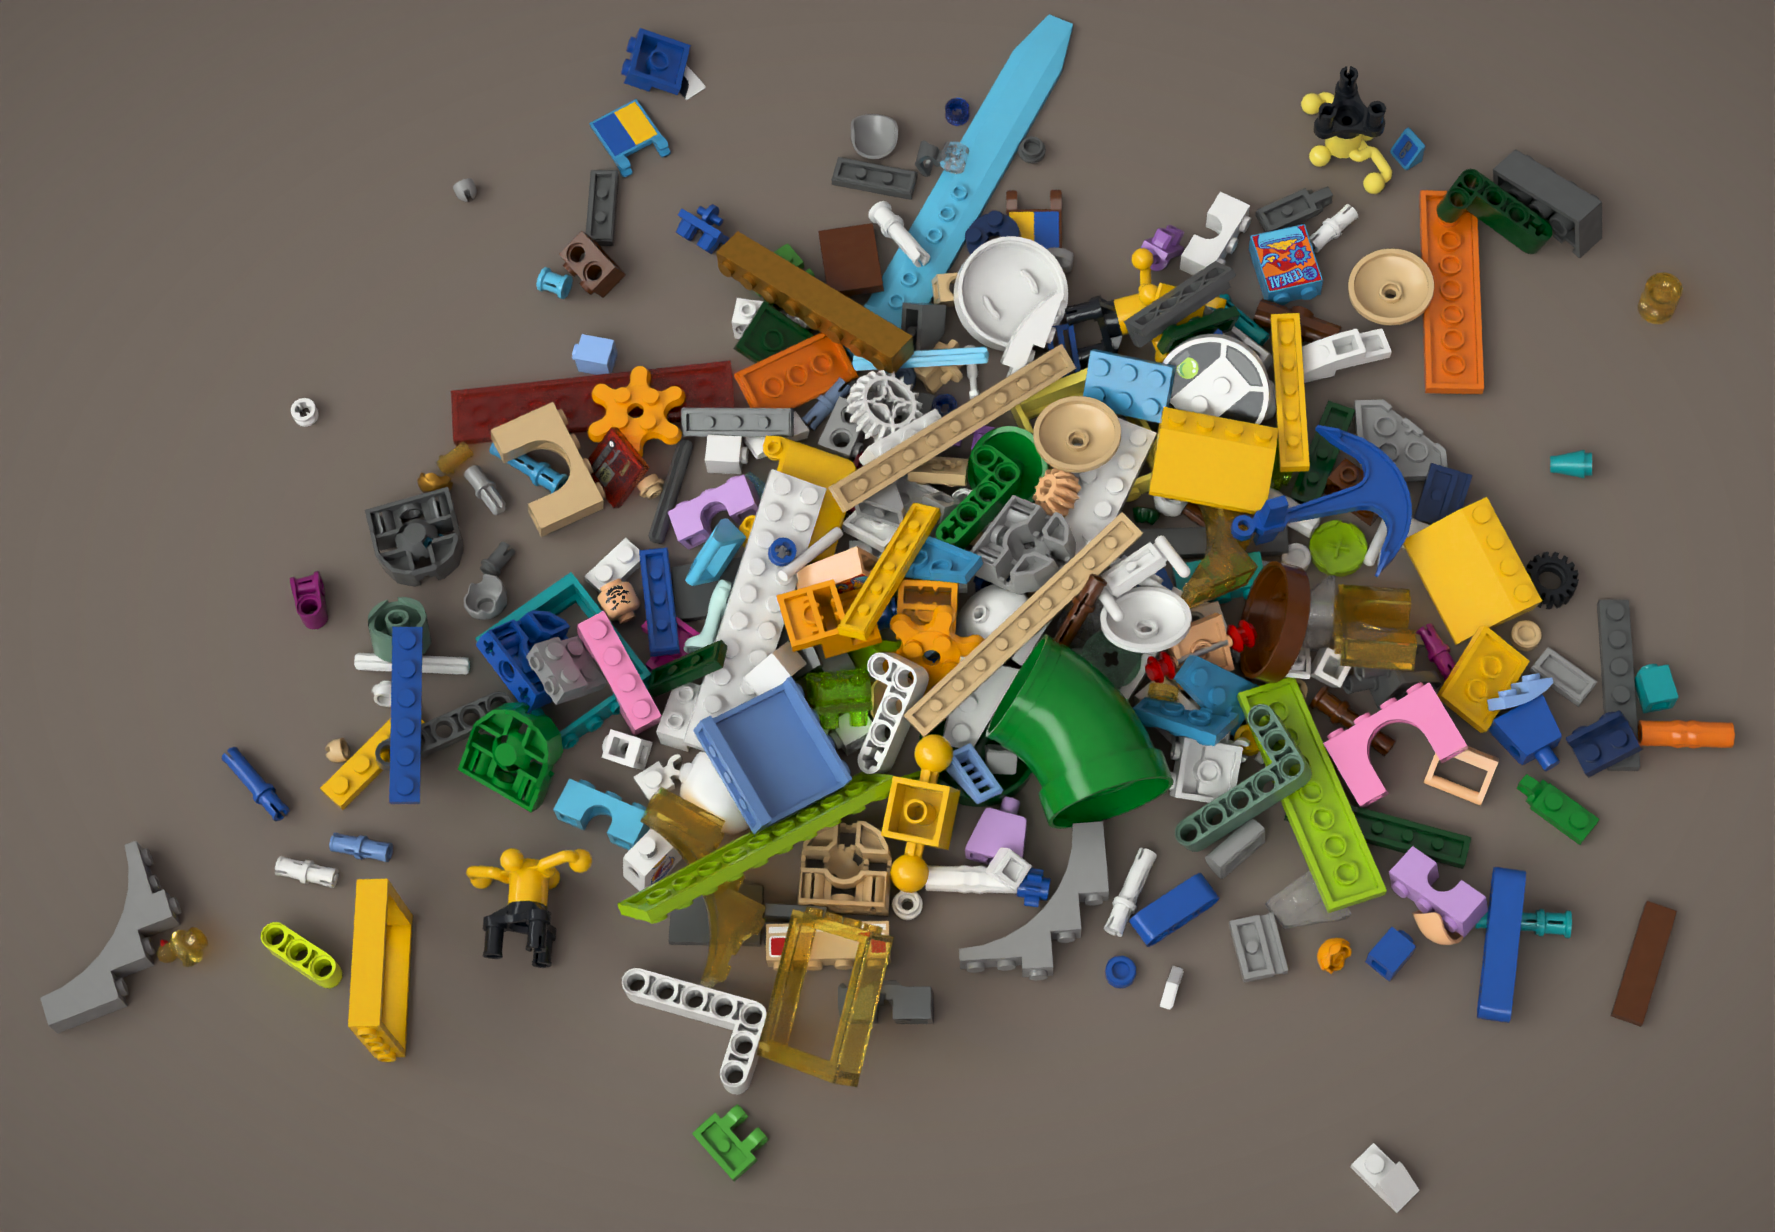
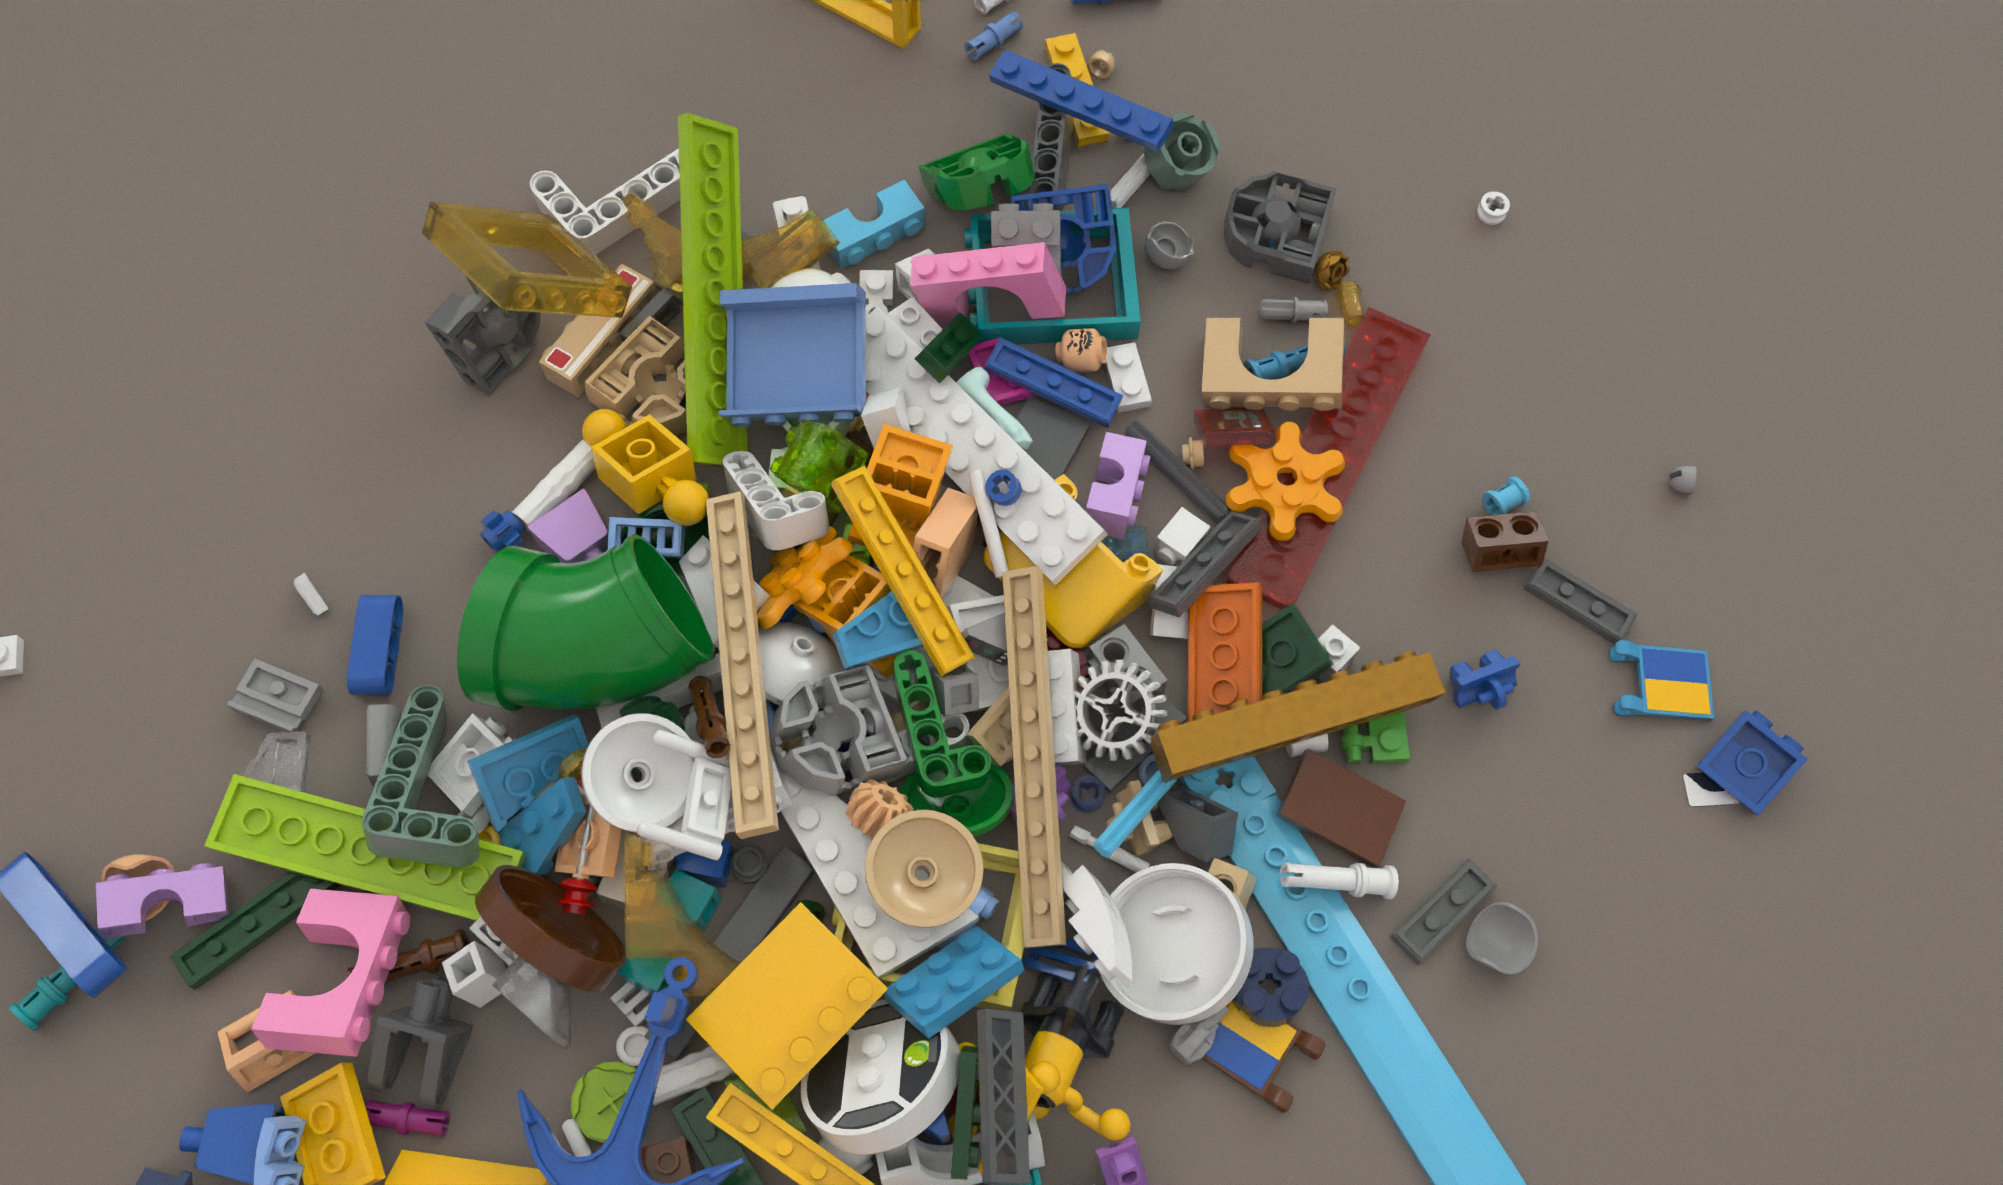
camera: 115 degrees right, 0 degrees up
magenta piece [290,571,328,630] -> none
wheel [466,848,592,968] -> none
dark grey pin [480,542,515,577] -> none
light blue brick [572,334,618,378] -> none
medium azure tile [685,518,746,586] -> none
bright green plate [692,1104,769,1182] -> none
sand blue pin [801,377,851,431] -> none
white plate [892,891,923,920] -> none
leg [915,140,969,177] -> none
clear blue bush [945,98,970,126] -> none
light grey arch [959,822,1109,981] -> none
white slope [985,847,1032,891] -> none
dark grey plate [1018,136,1046,163] -> none
white pin [1104,848,1157,937] -> none
blue tile [1105,956,1136,988] -> none
light orange plate [1317,937,1352,974] -> none
clear yellow arch [1330,584,1417,671] -> none
blue brick [1365,927,1416,982] -> none
green hinge [1516,774,1600,845] -> none

